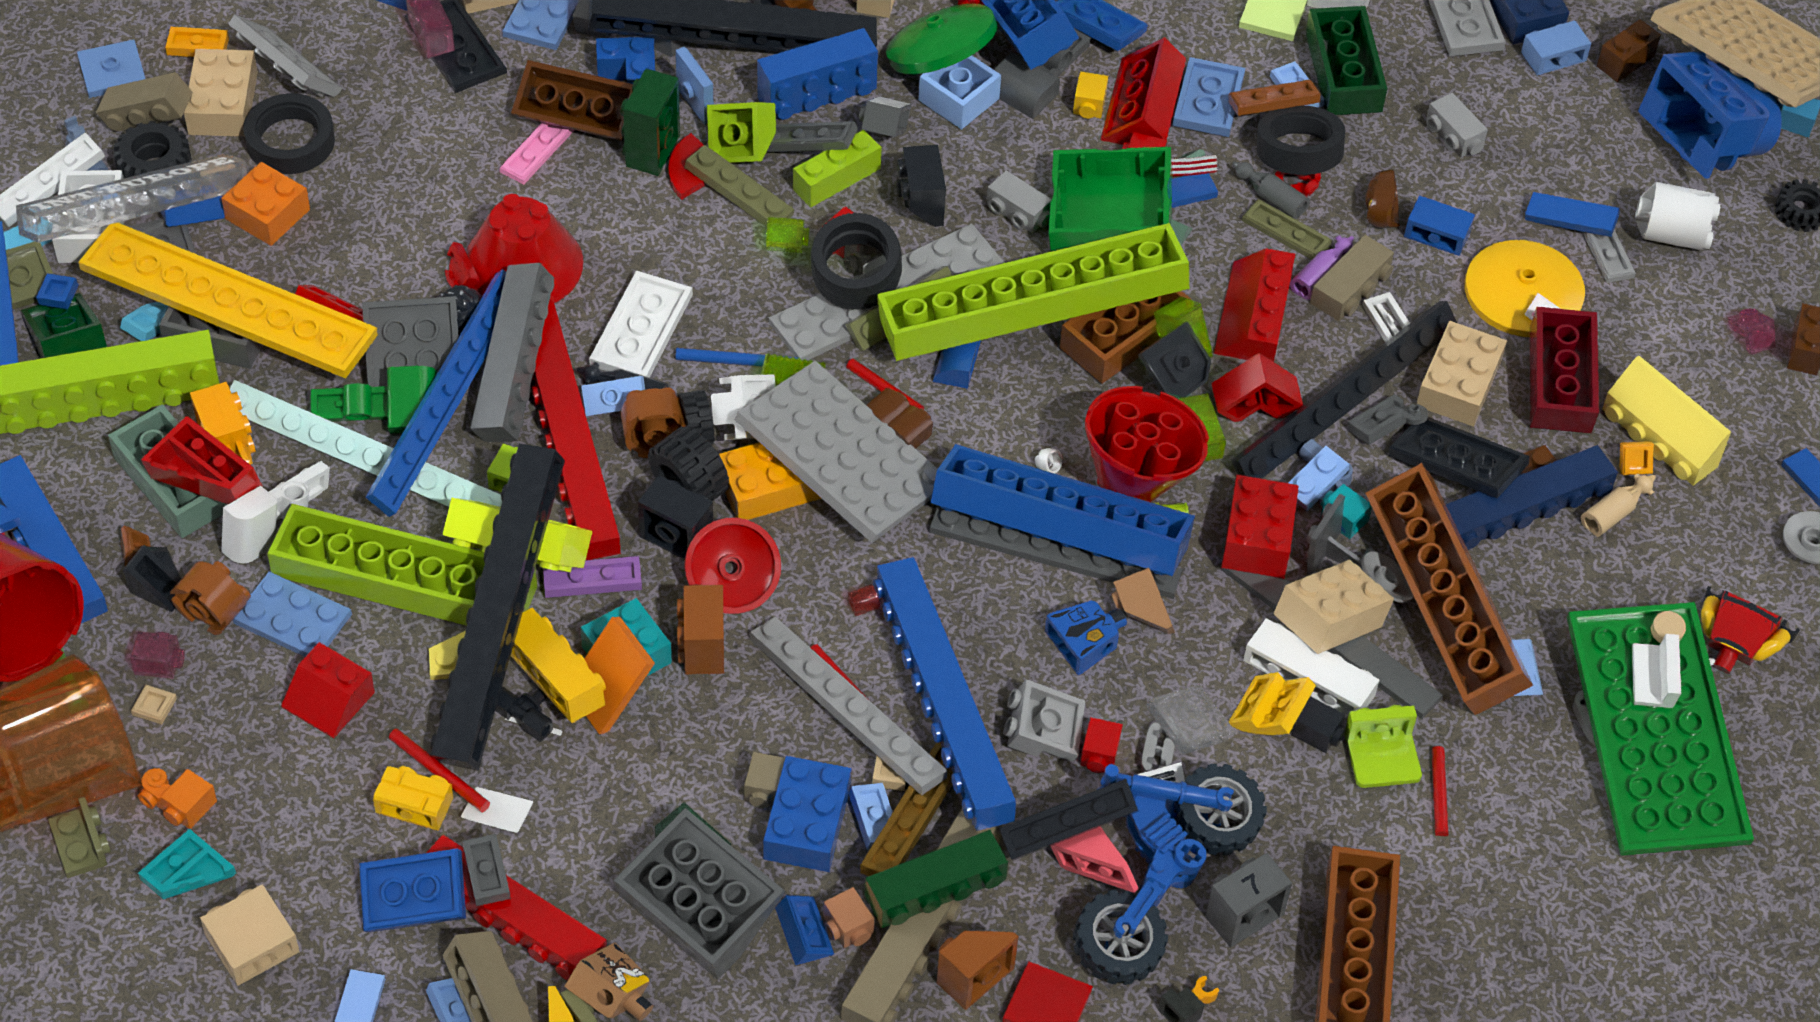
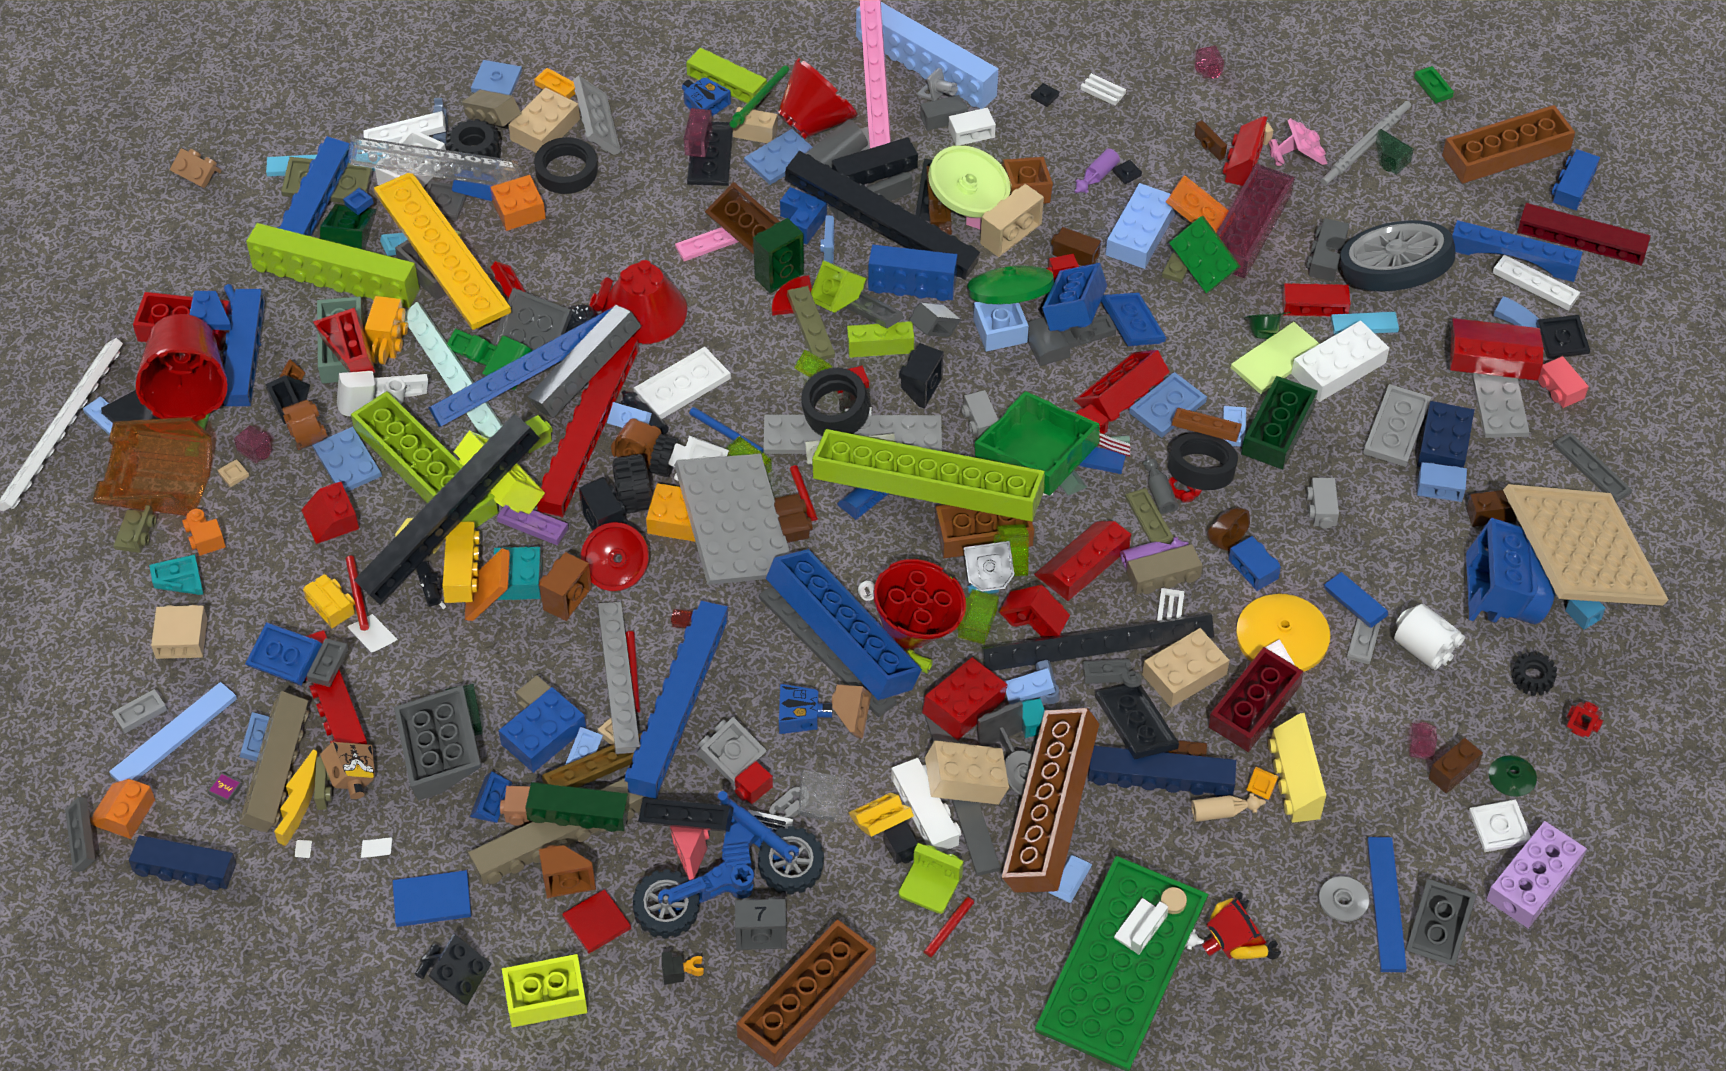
camera: 35 degrees right, 0 degrees up
yellow brick [1073,71,1108,119] -> none

